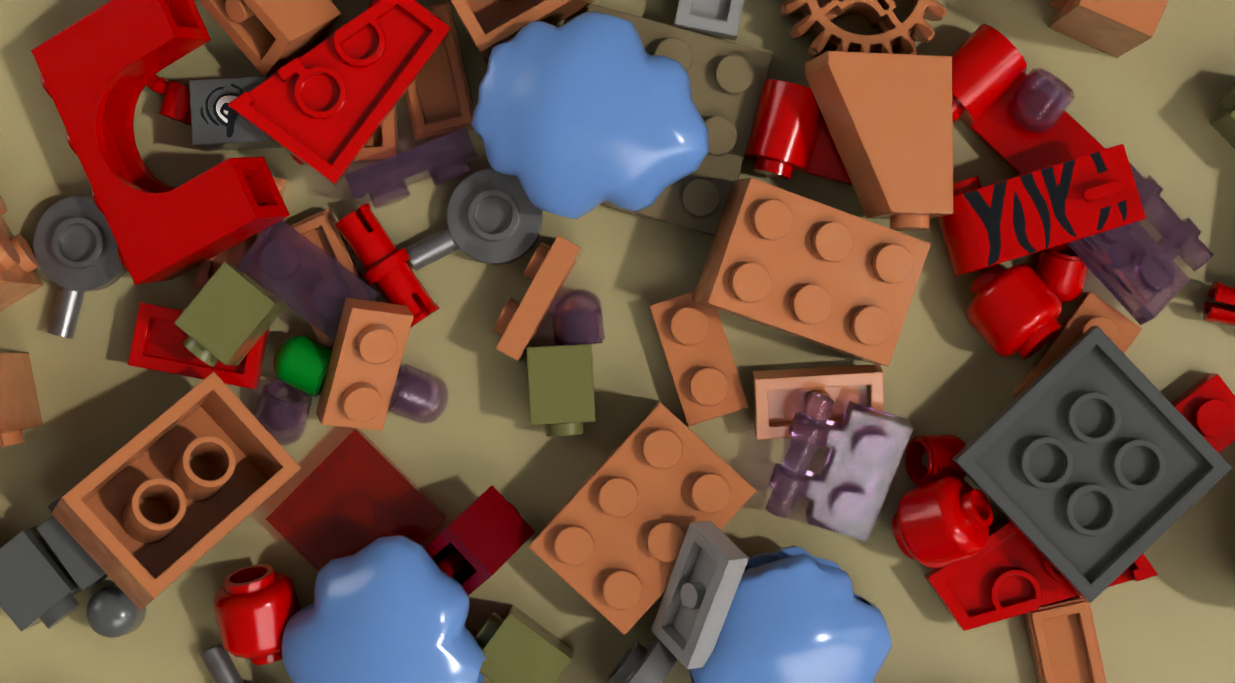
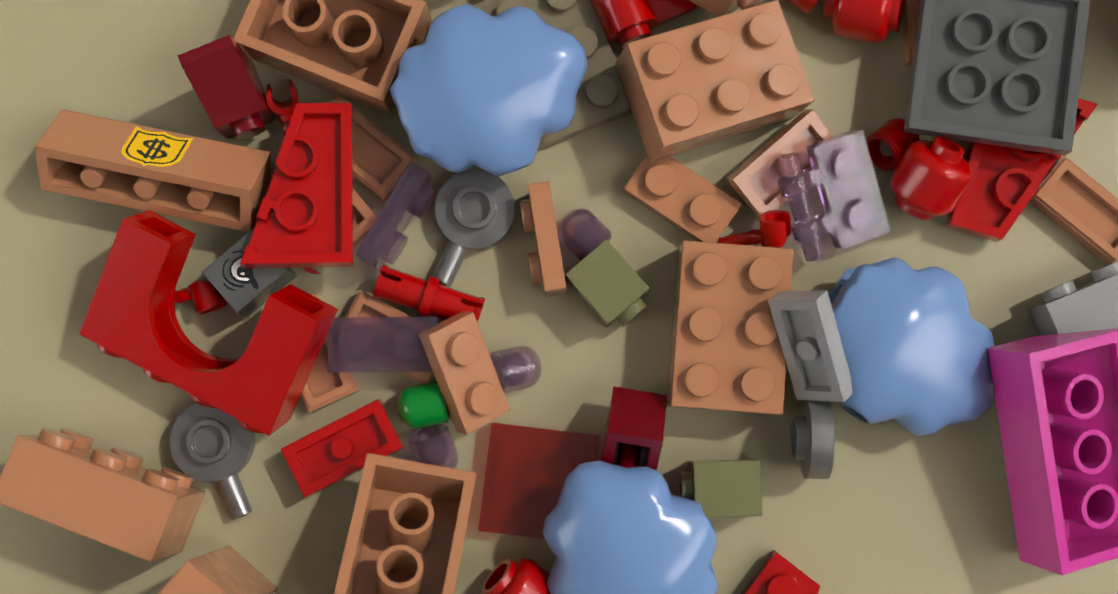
camera: 35 degrees left, 5 degrees down
olive brick [174,262,286,367] -> none
none -> red hand [718,210,791,248]

